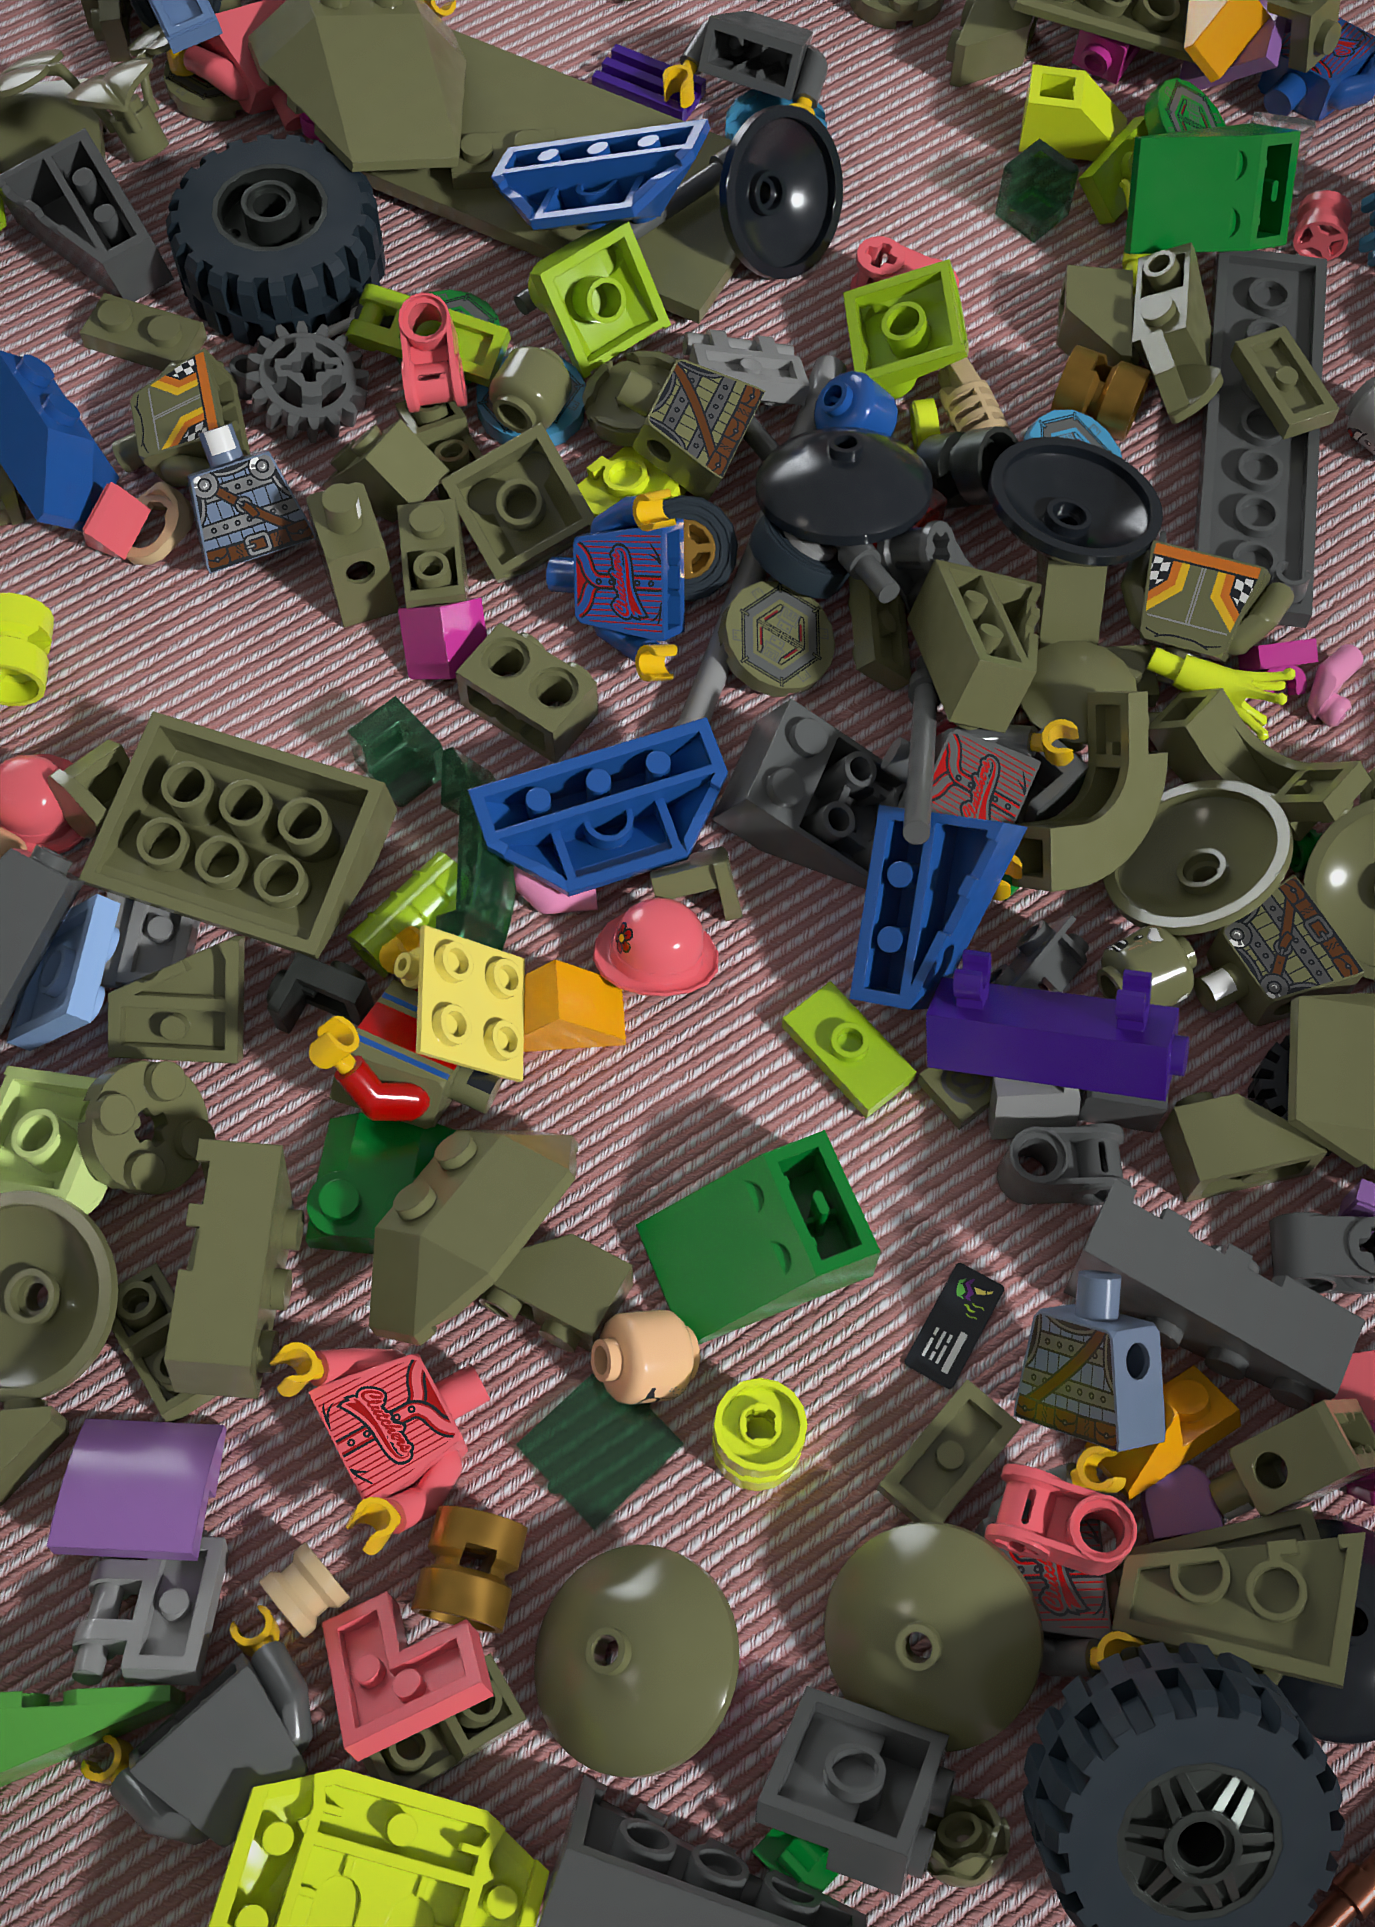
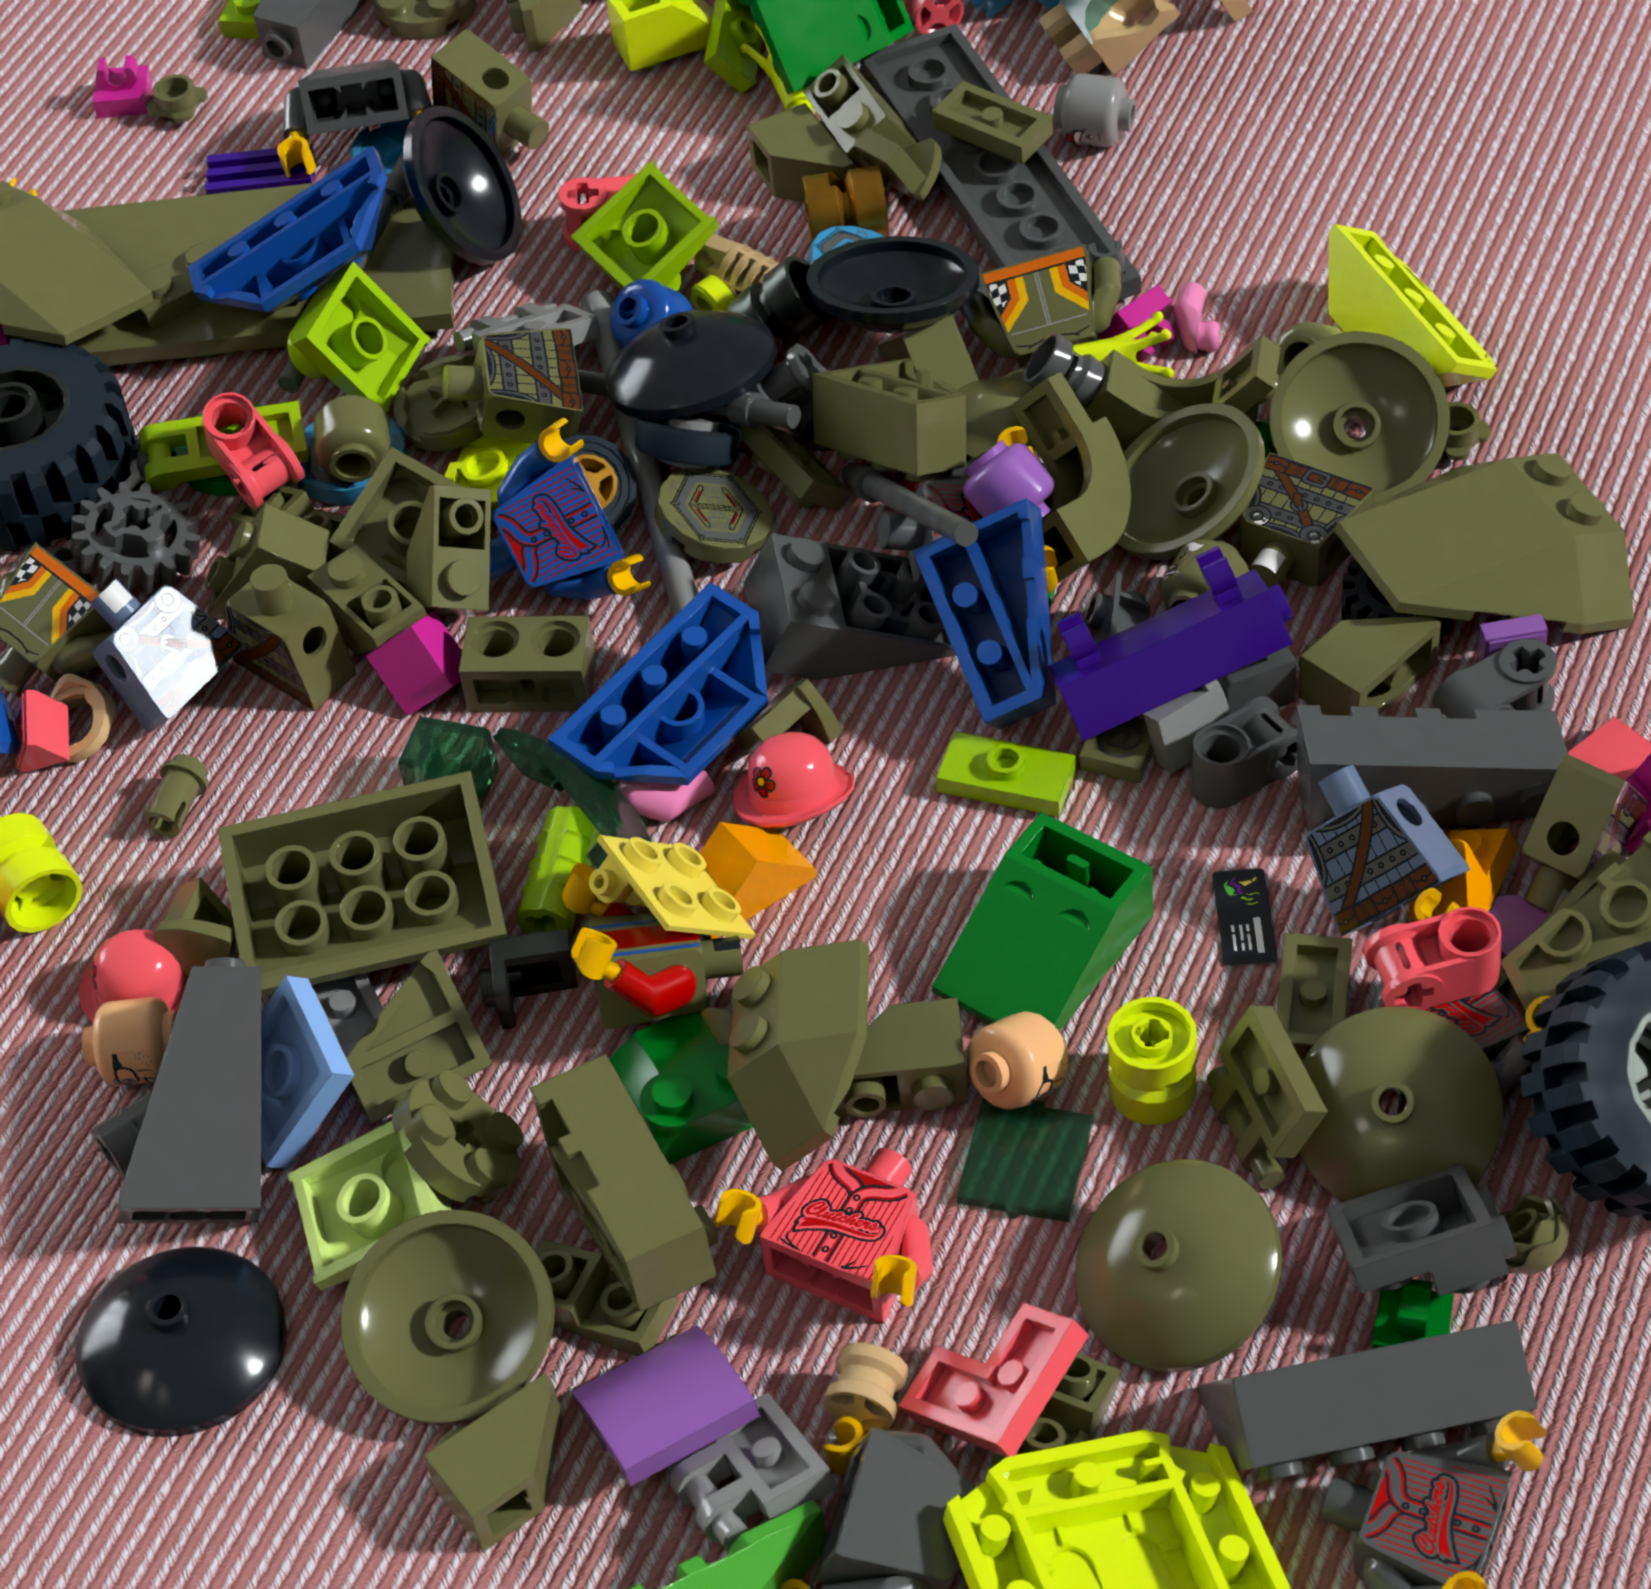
camera: 25 degrees left, 15 degrees down
pearl gold wheel [411,1505,528,1633] -> none
clear green panel [995,139,1079,242] -> none
none -> olive pin [142,754,209,837]
none -> olive slope [406,485,491,616]
none -> olive torso [431,28,549,157]
none -> medium lavender head [963,440,1054,518]
none -> dark grey wheel [1023,332,1106,408]
none -> olive plate [1206,1005,1328,1190]

